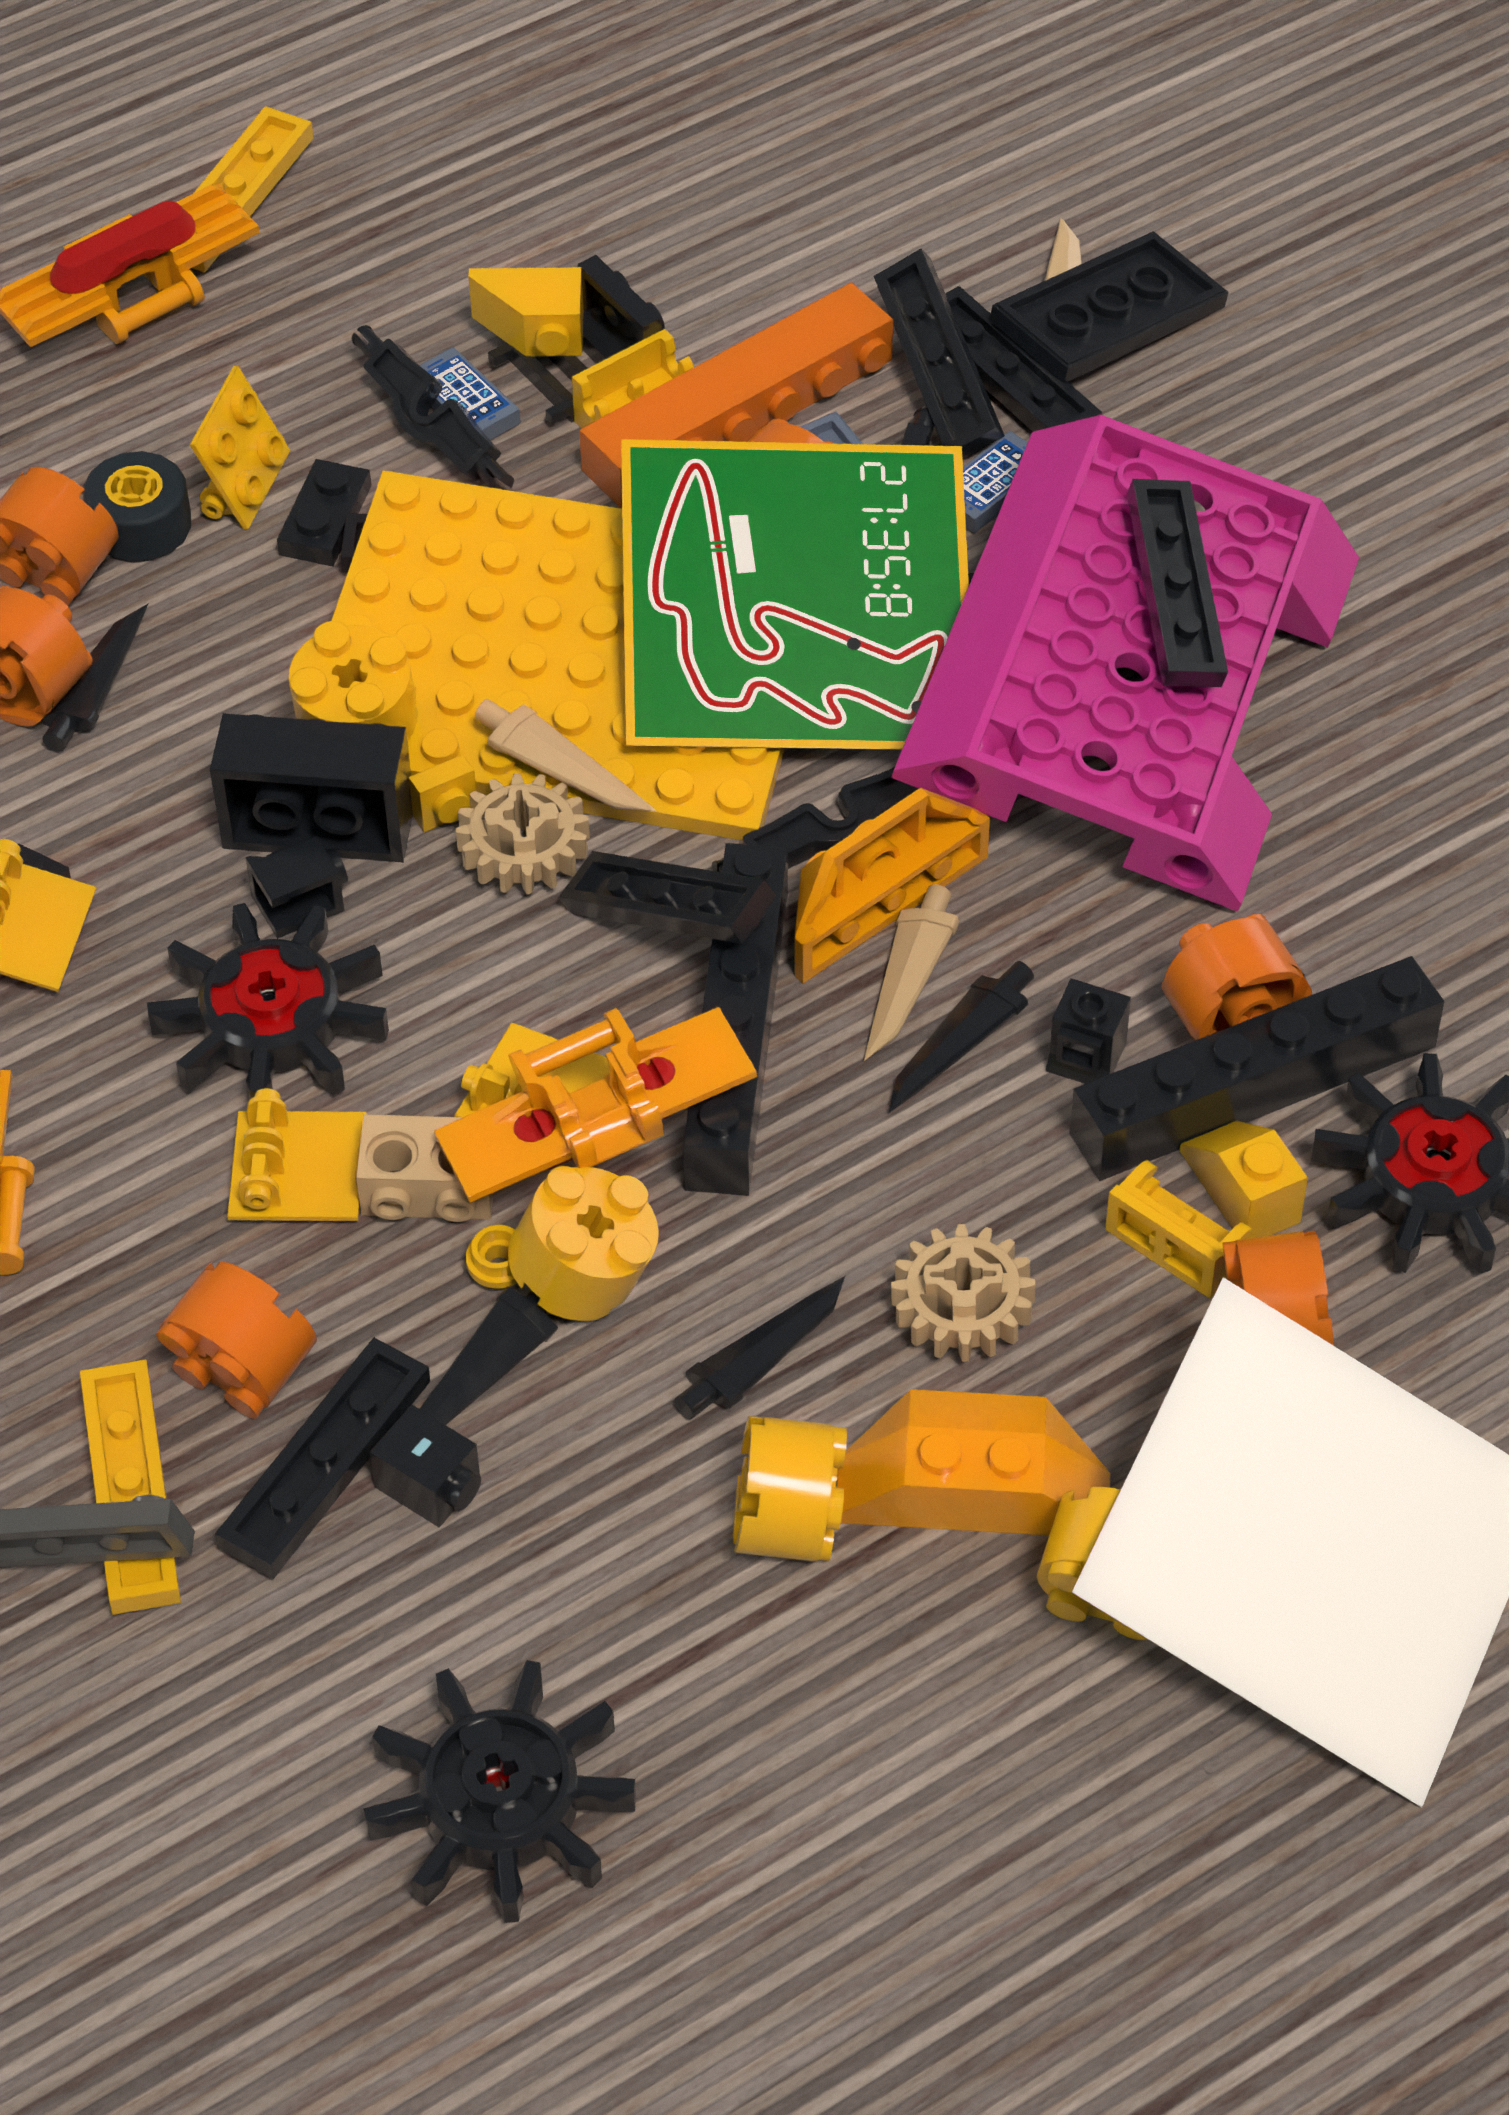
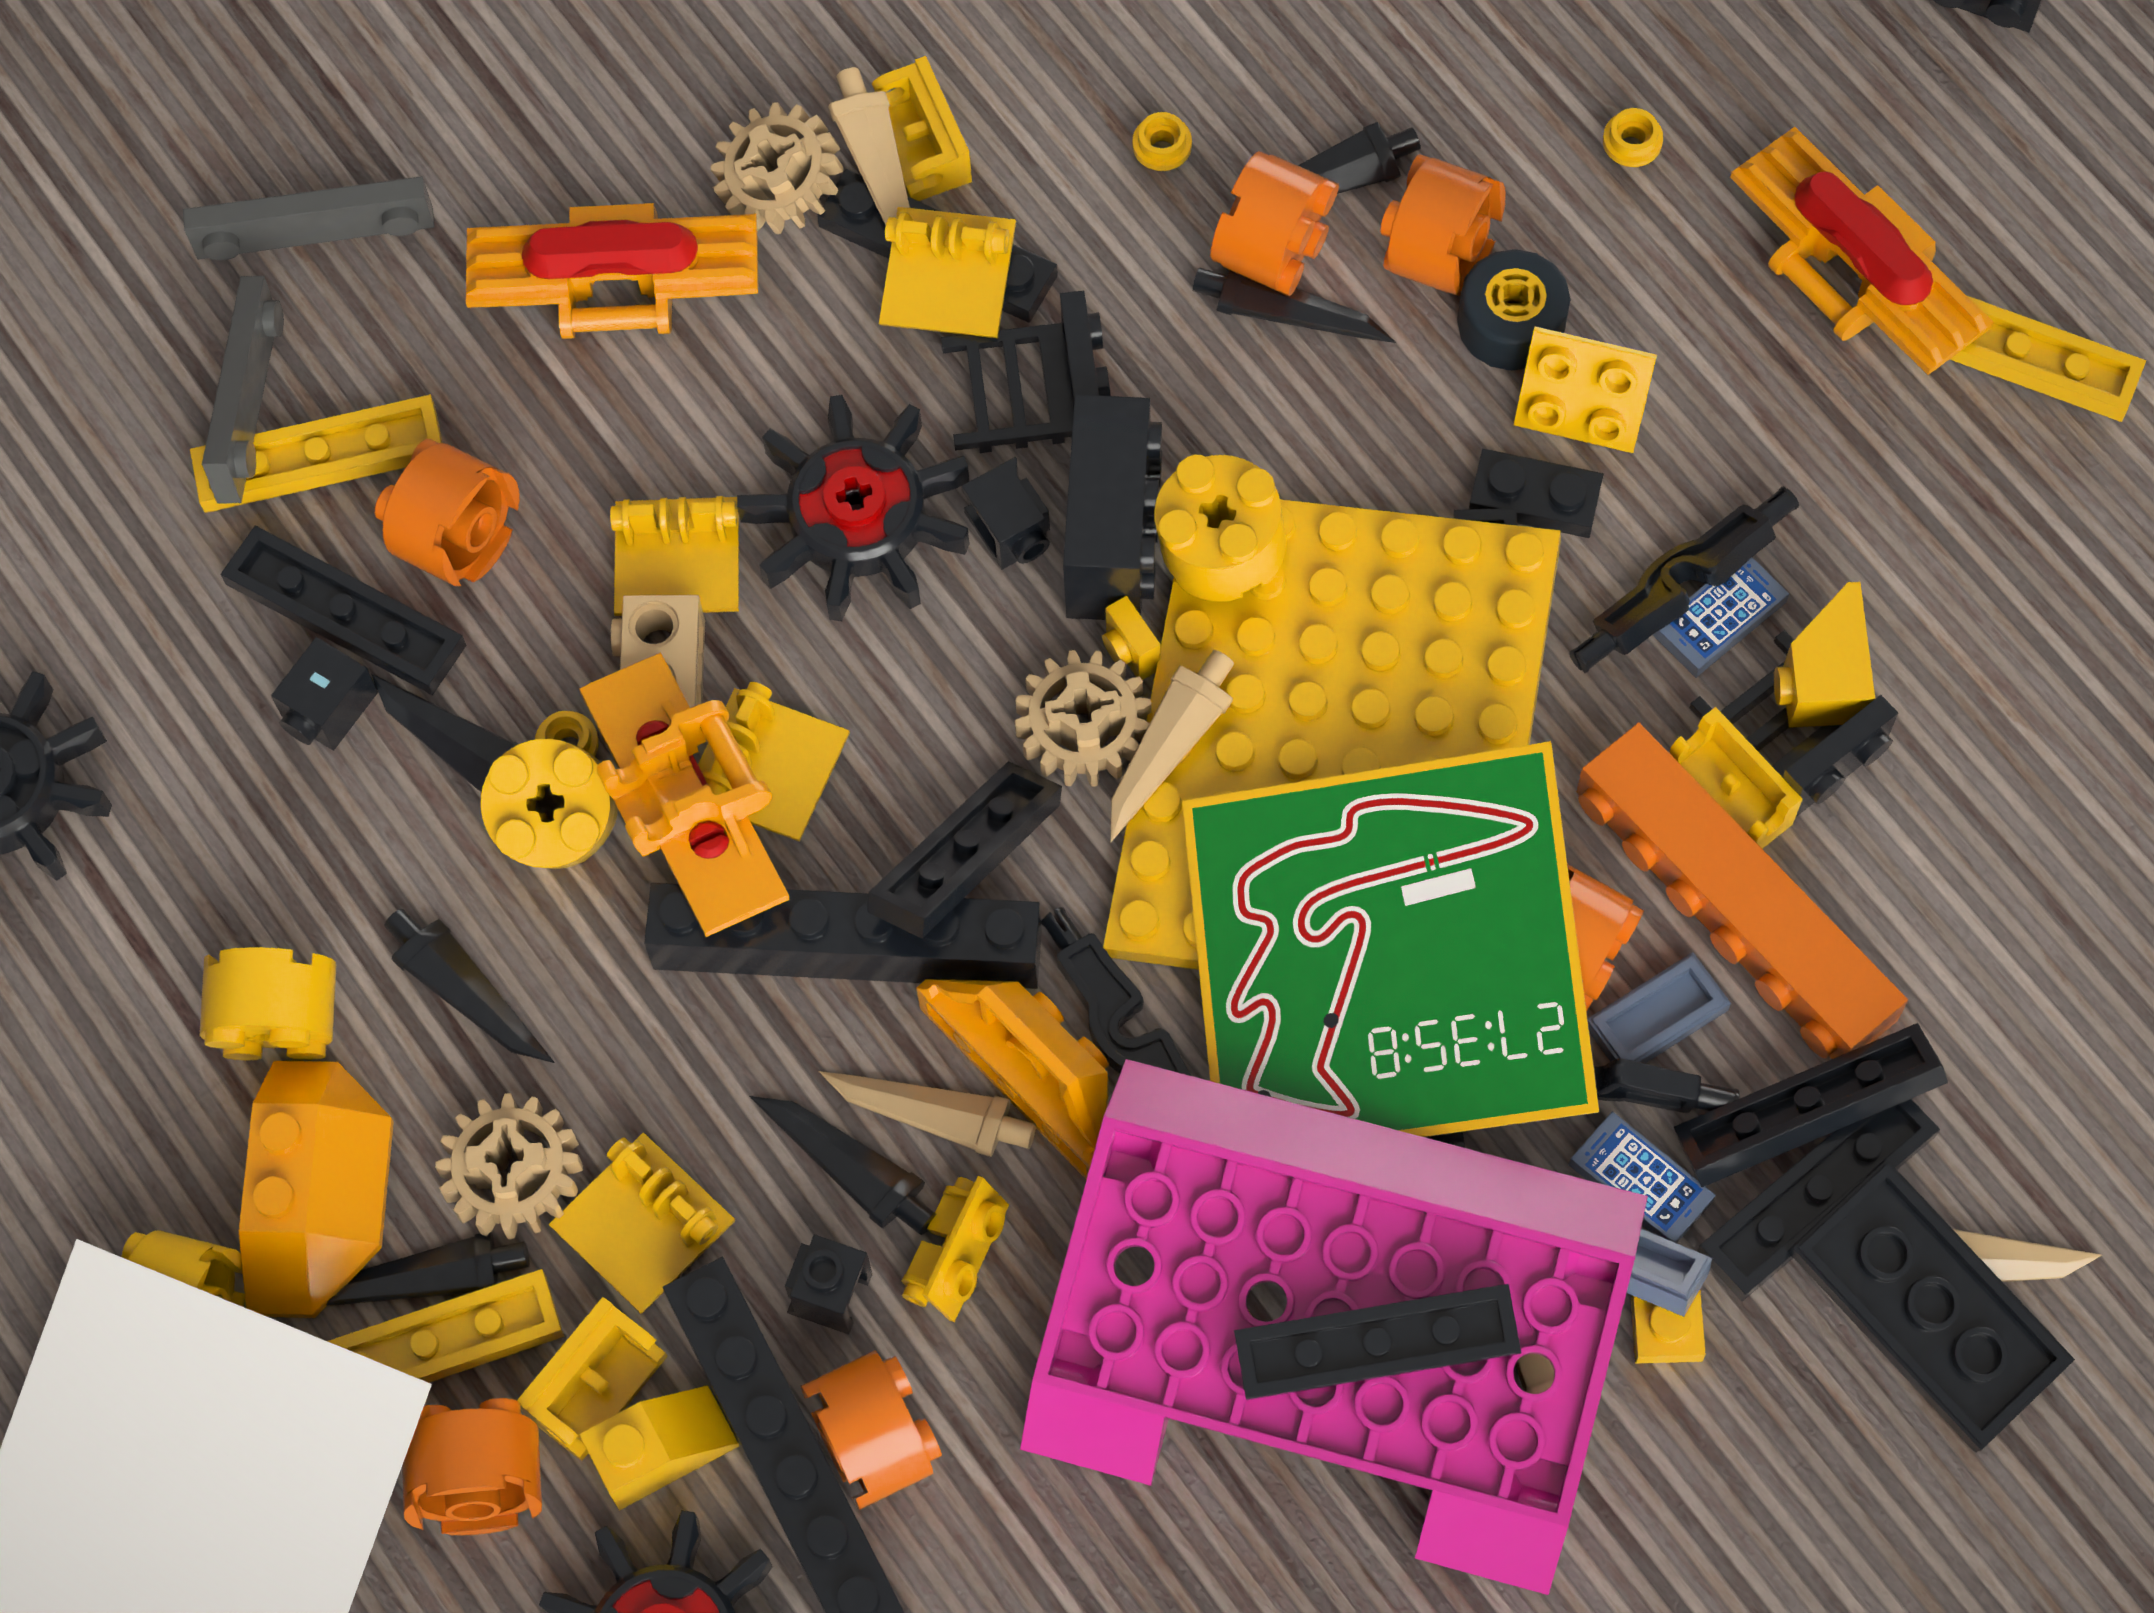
camera: 90 degrees right, 15 degrees up
none -> black bar [326,1232,530,1306]
none -> yellow plate [328,1269,565,1383]
none -> yellow hinge [549,1132,736,1314]
none -> yellow hinge [901,1176,1009,1322]
none -> black plate [941,290,1111,453]

